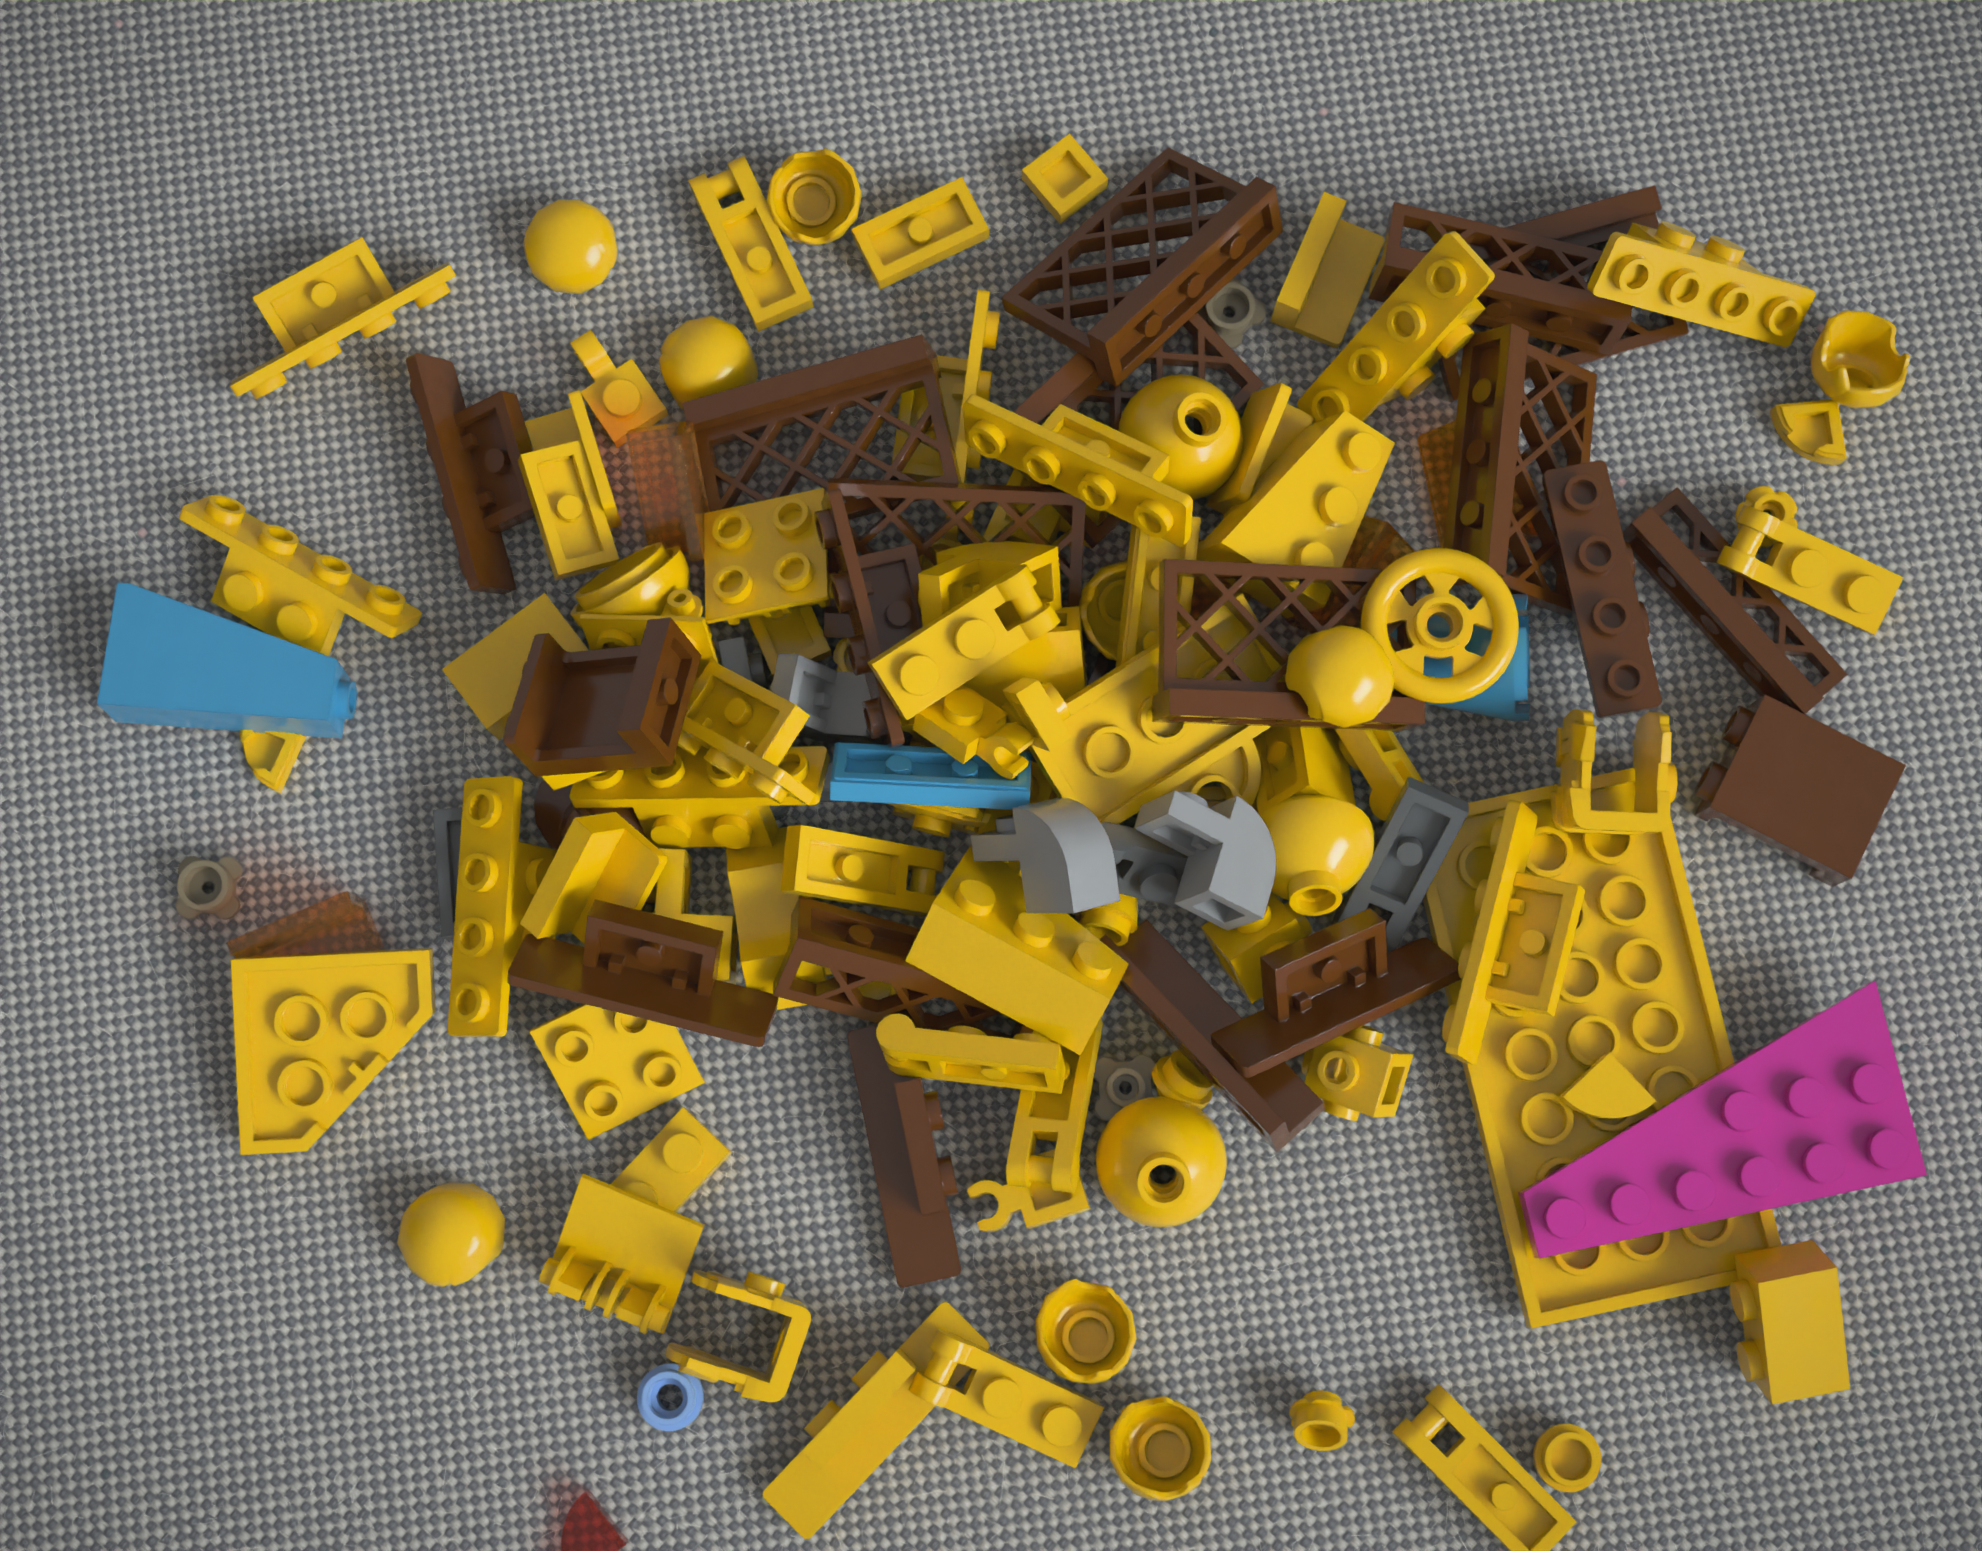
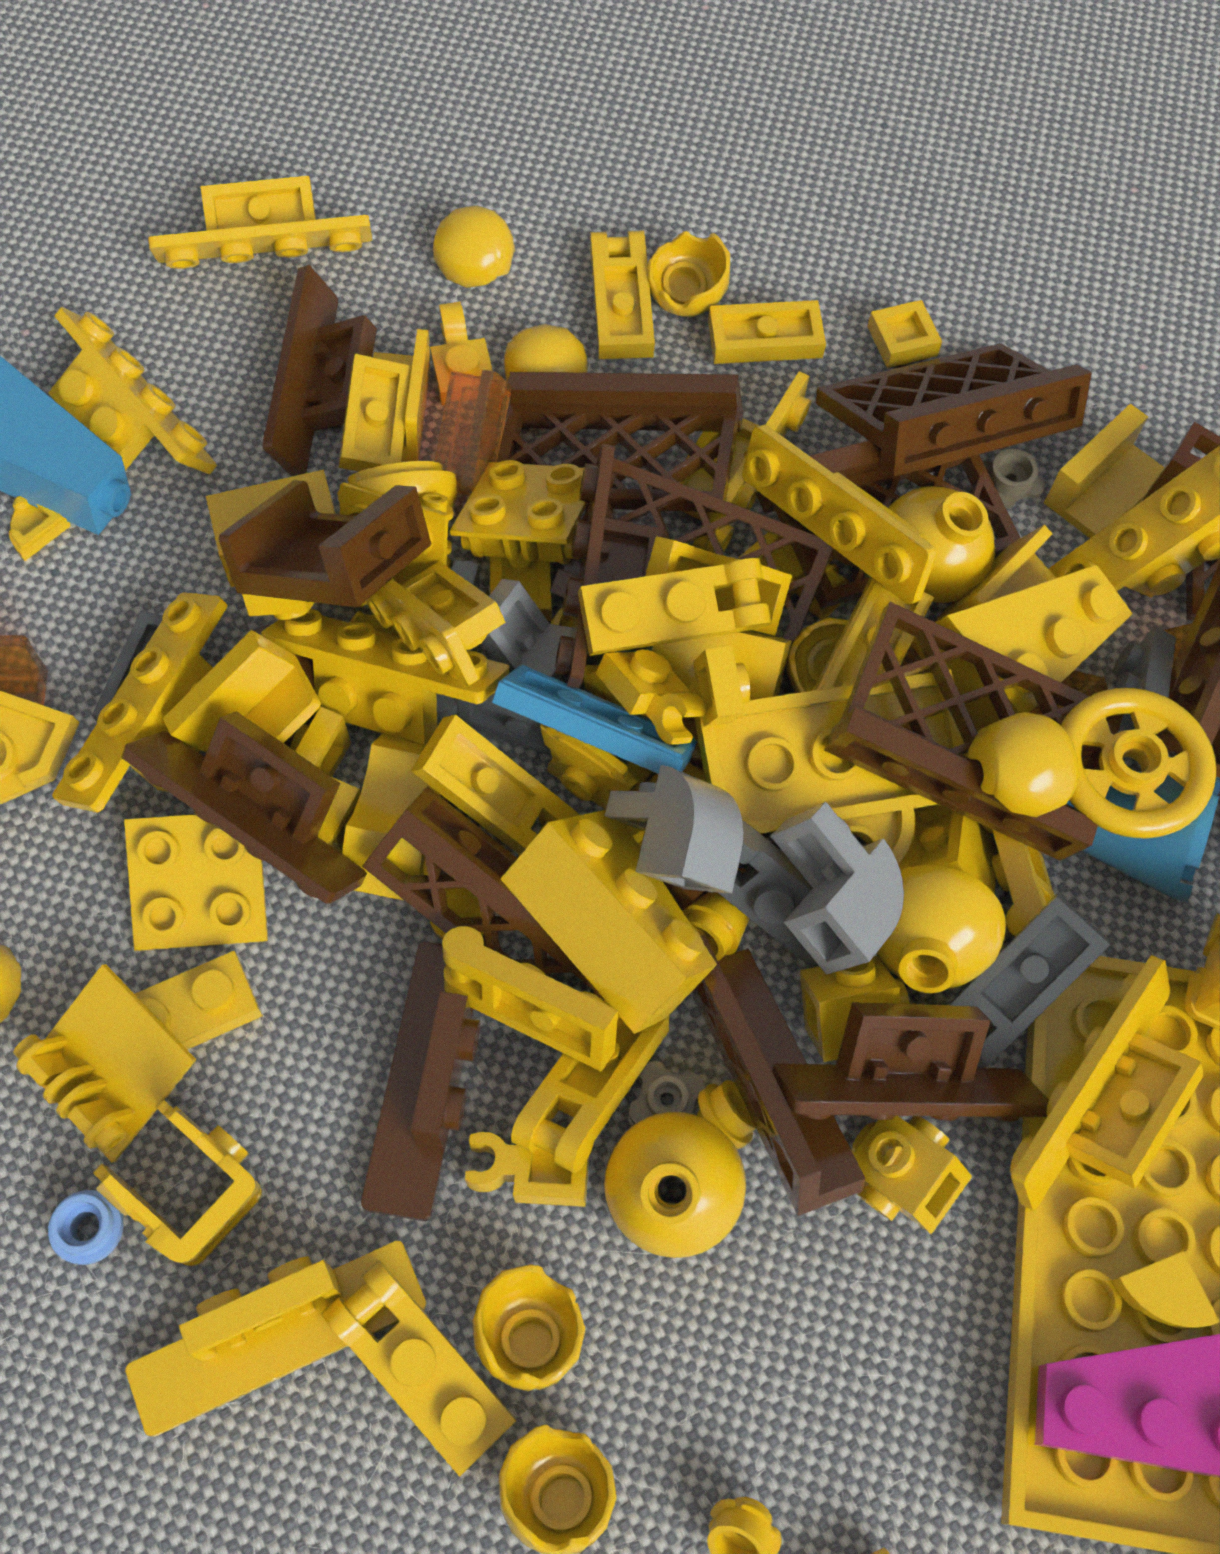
camera: 15 degrees right, 15 degrees down
none -> dark grey plate [1113,626,1176,732]

